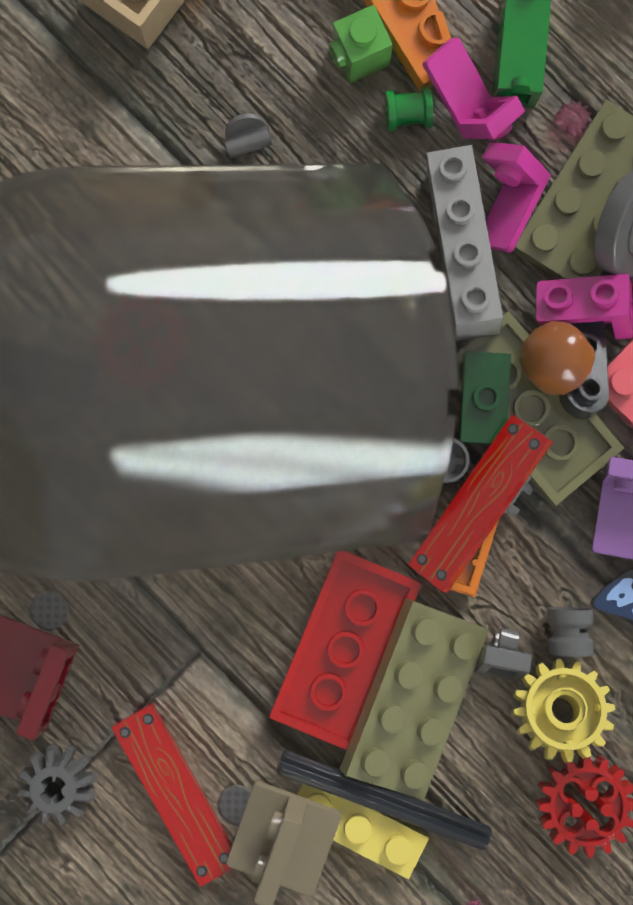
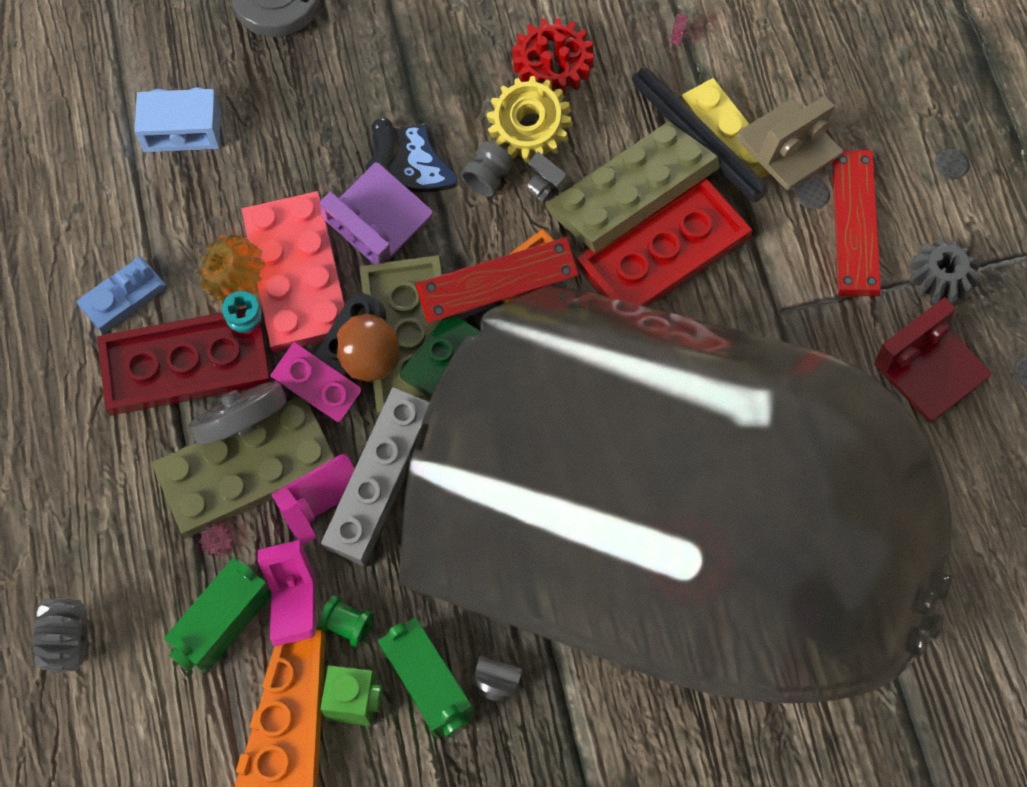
camera: 140 degrees left, 20 degrees down
none -> green brick [378,617,474,739]

